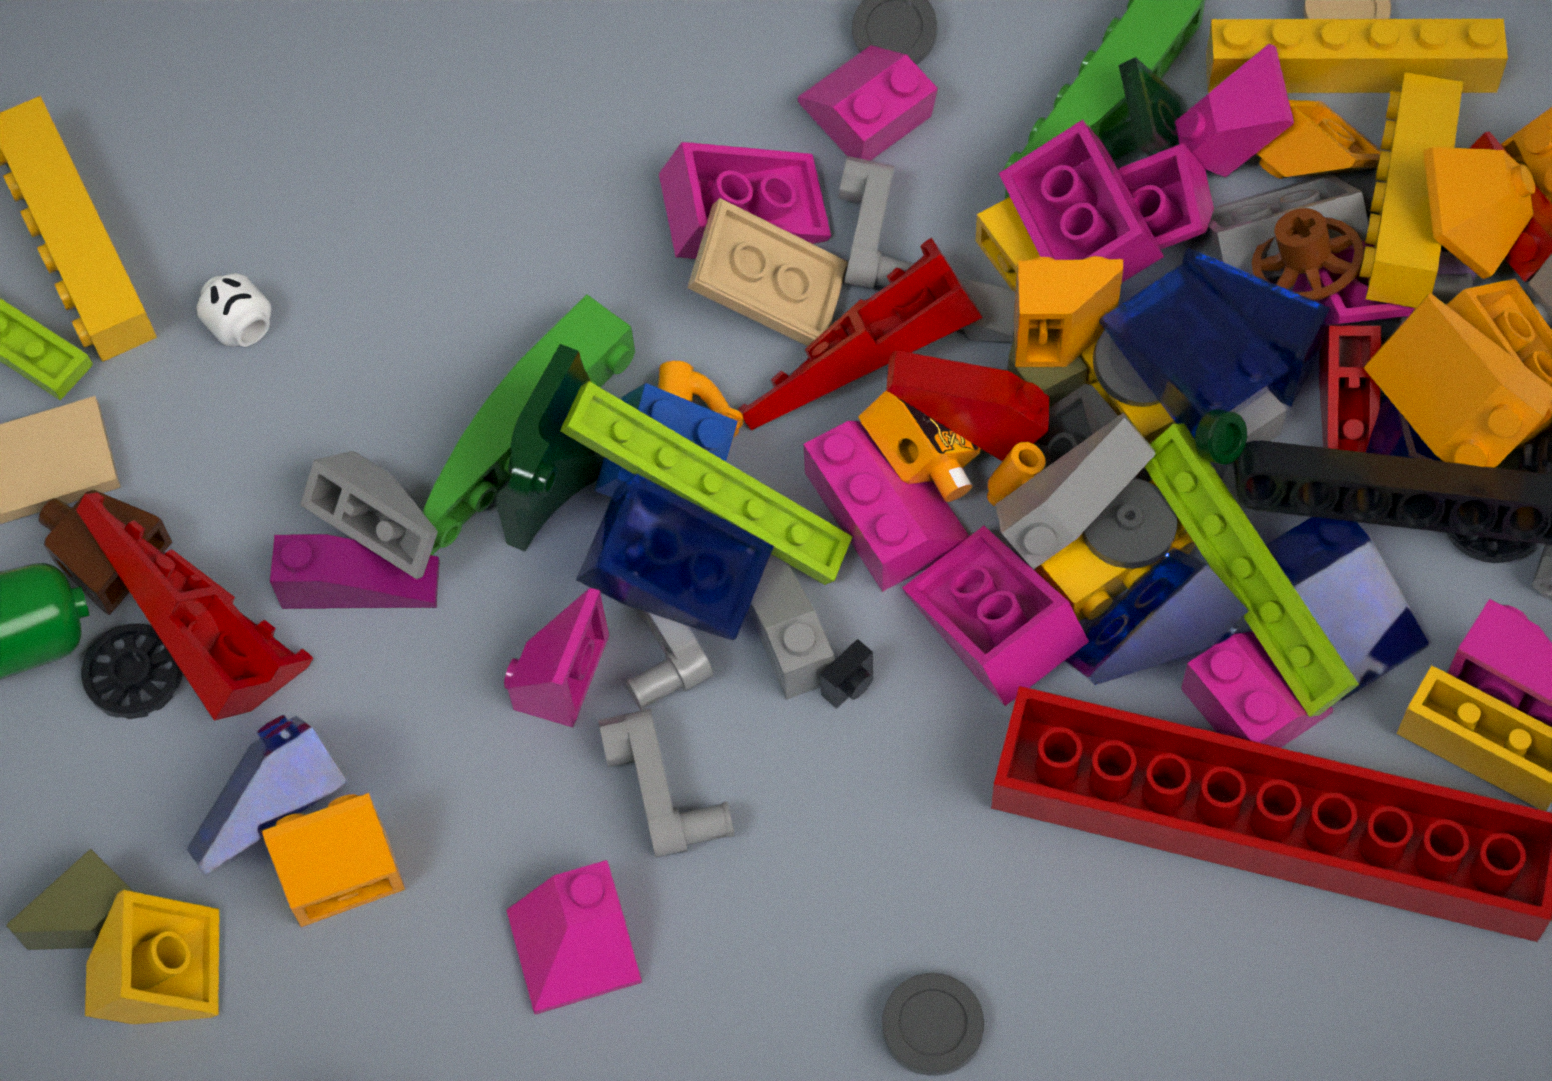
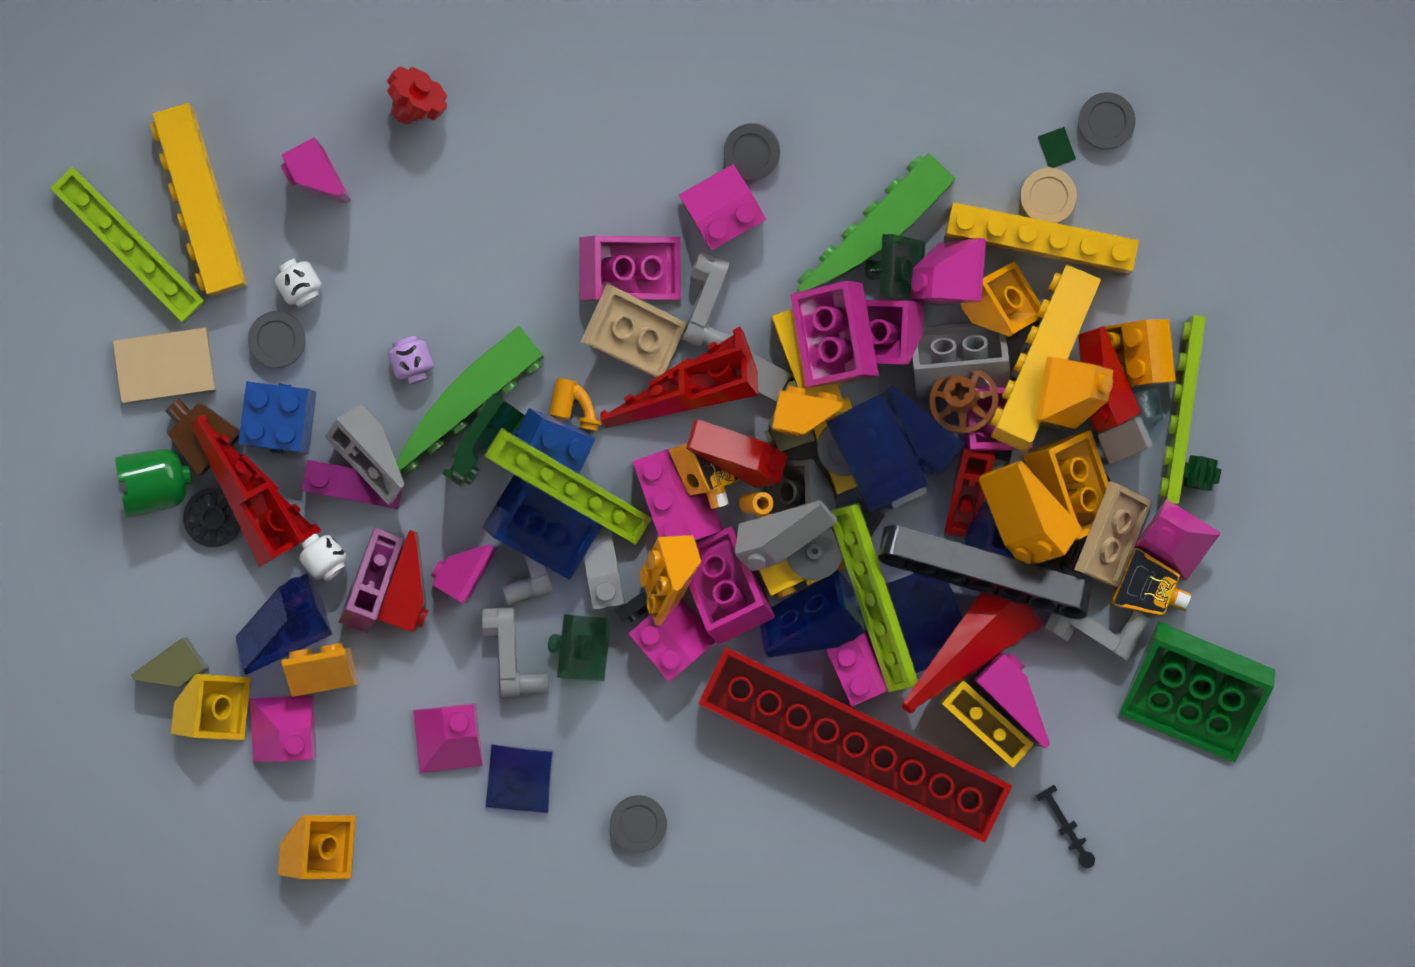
camera: 10 degrees right, 25 degrees up
dark green tile [1195,409,1247,465] -> none
none -> blue brick [238,381,316,454]
none -> dark grey piece [248,311,306,368]
none -> dark pink slope [250,695,317,762]
none -> dark pink slope [280,137,351,203]
none -> white head [299,534,346,582]
none -> magenta slope [338,527,404,633]
none -> red slope [377,530,429,632]
none -> red plant [387,66,447,124]
none -> lavender head [388,336,434,384]
none -> clear blue slope [485,744,554,813]
none -> clear green tile [548,614,611,681]
none -> dark pink slope [628,599,716,682]
none -> light orange slope [639,535,701,626]
none -> red wedge [902,593,1042,714]

